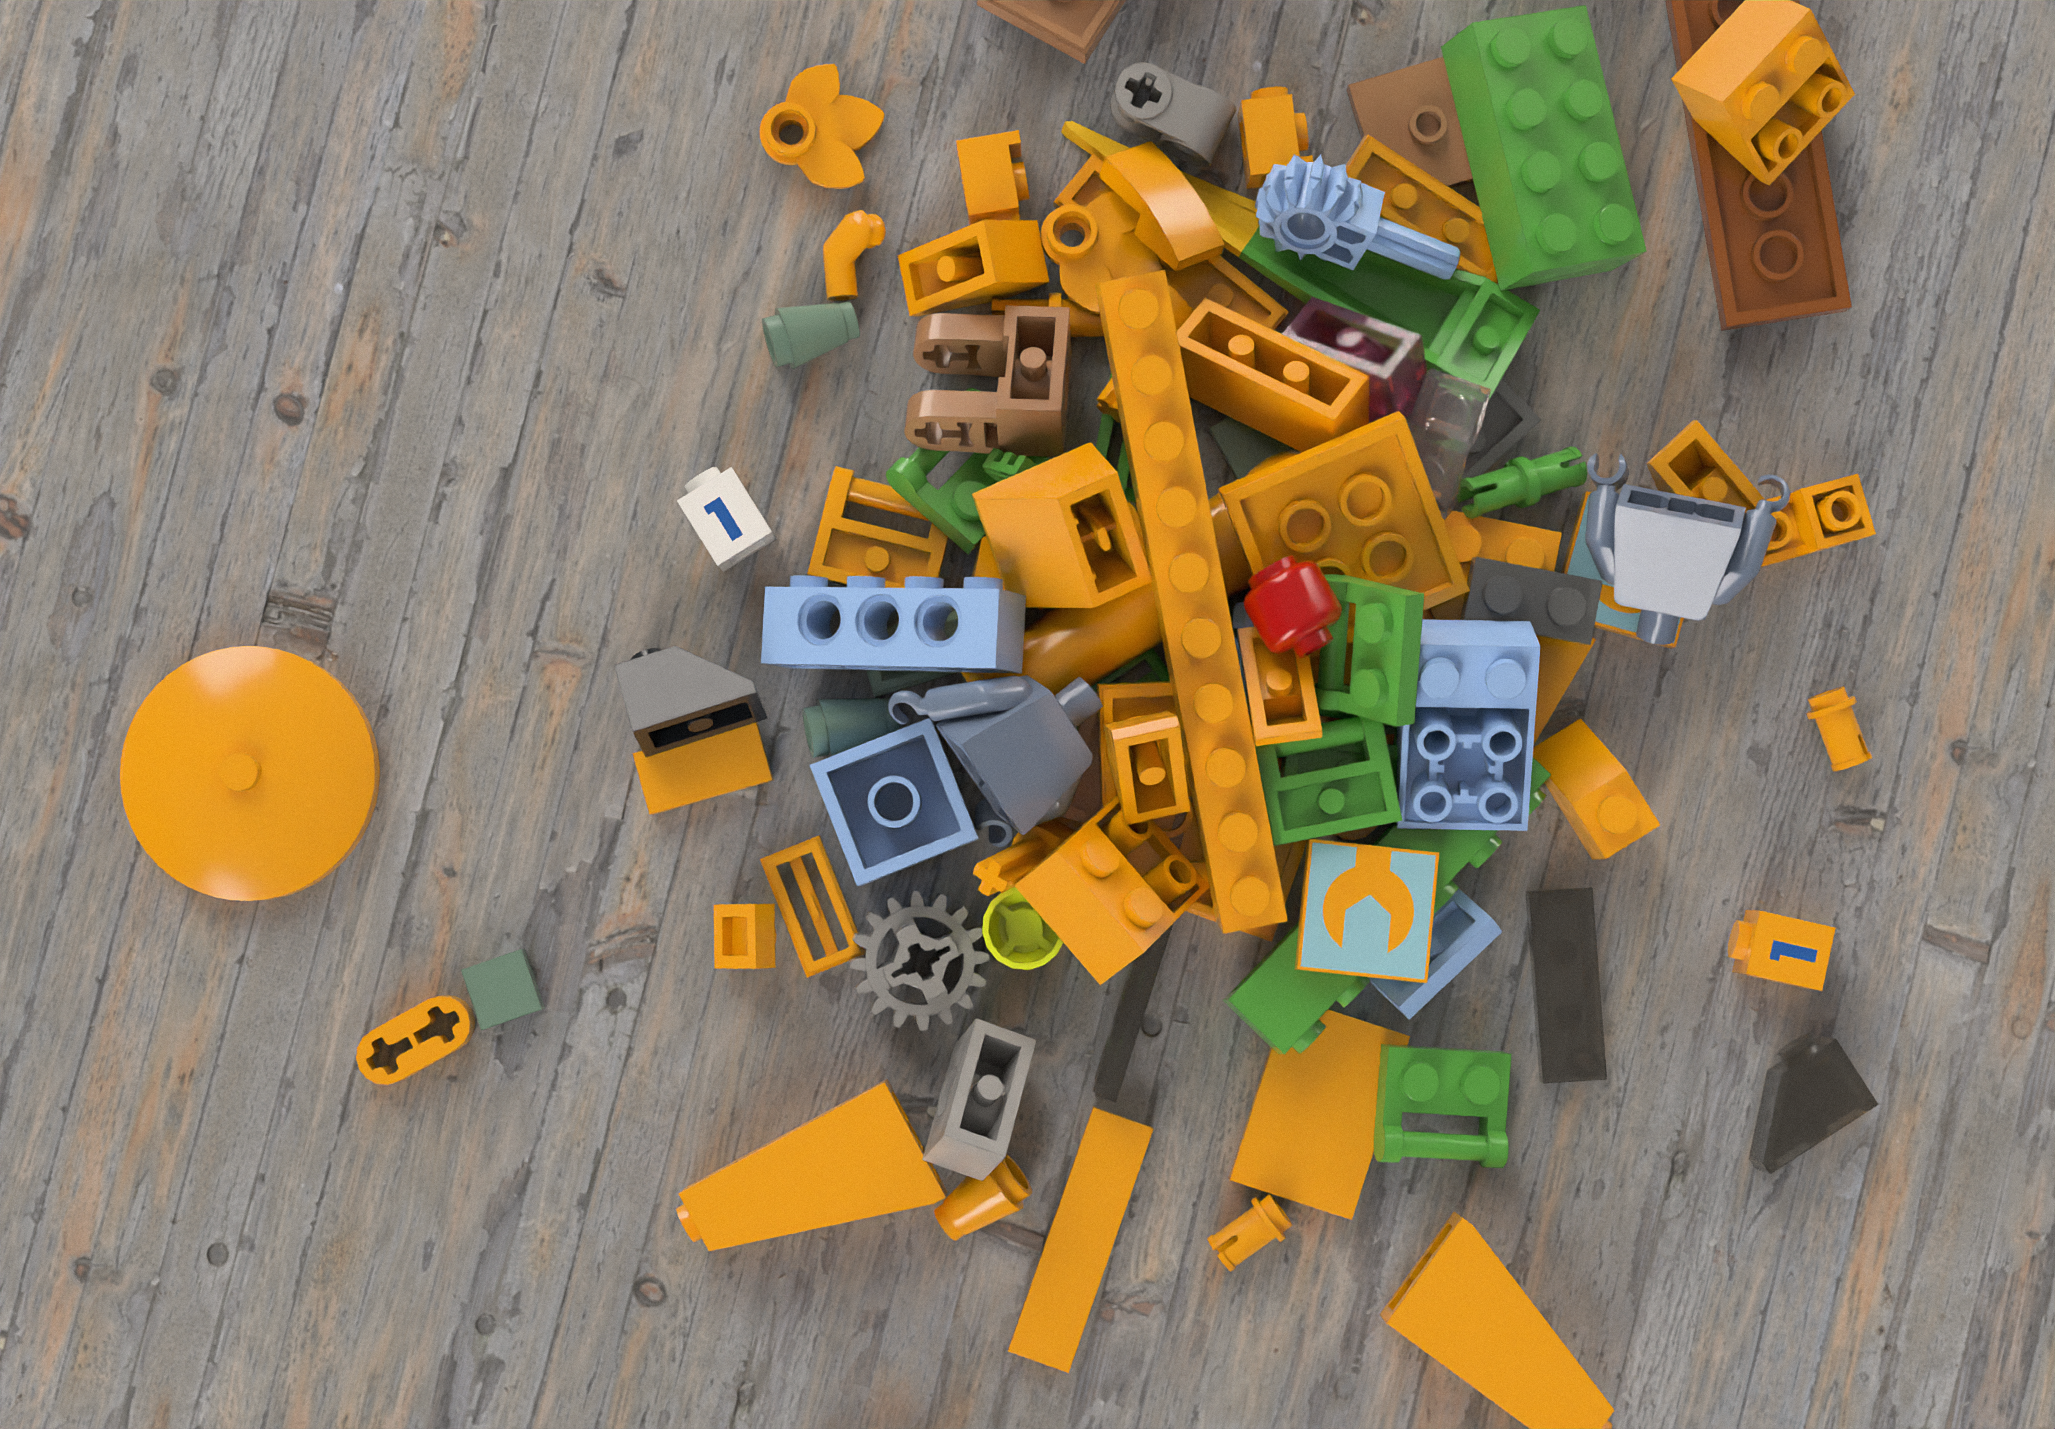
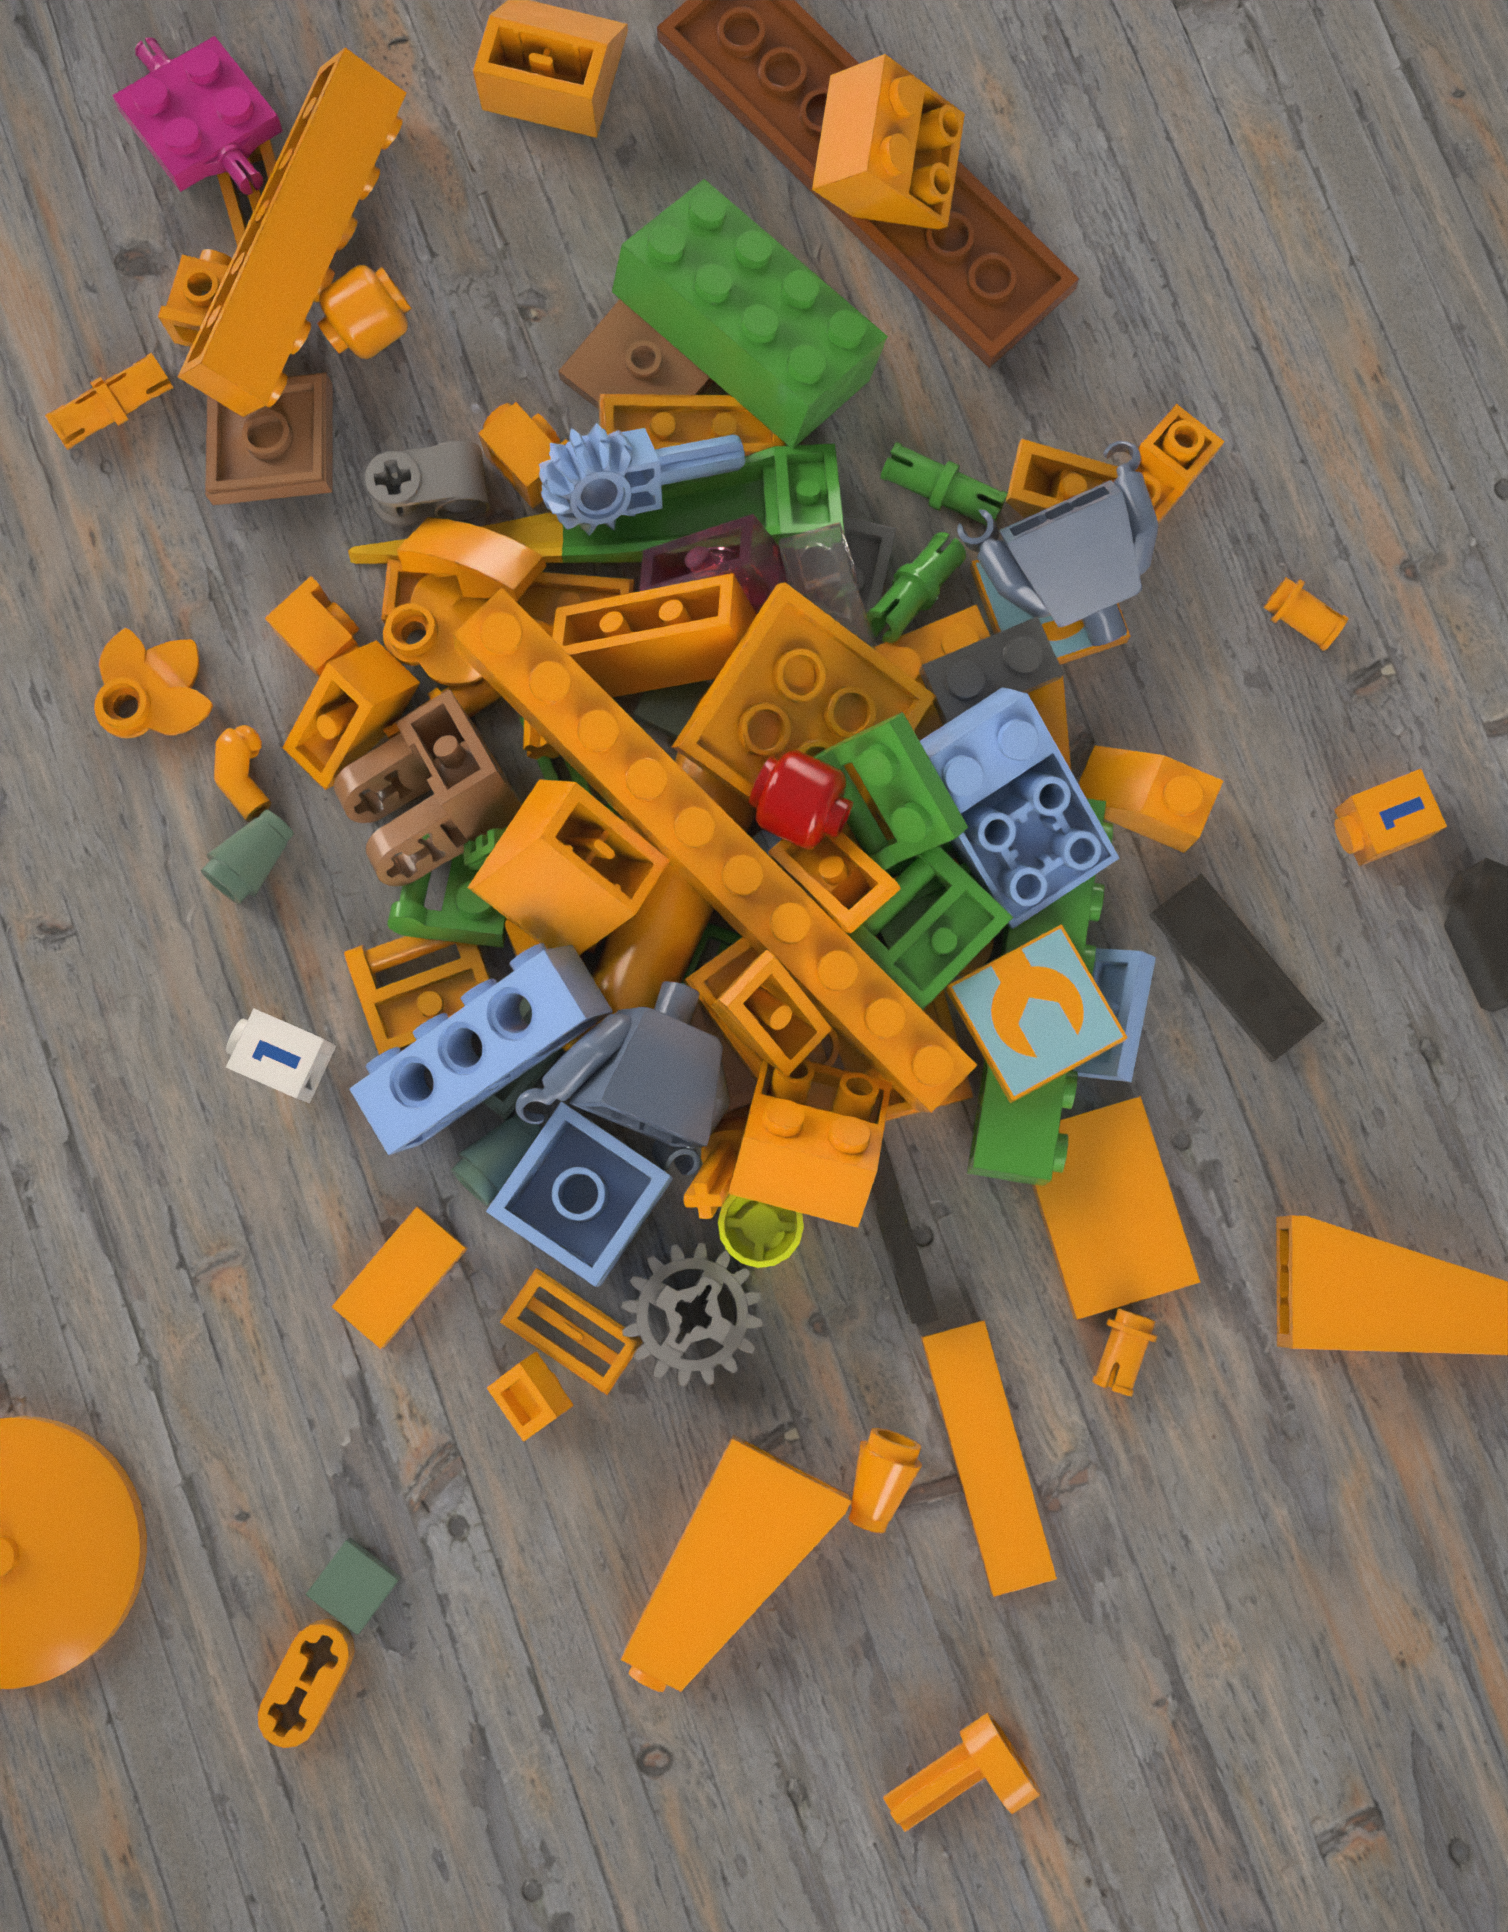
camera: 35 degrees left, 5 degrees down
slope [614,646,768,757] -> none
light grey brick [922,1018,1036,1181] -> none
bright green plate [1373,1044,1512,1168] -> none
none -> bright green pin [880,442,1008,528]

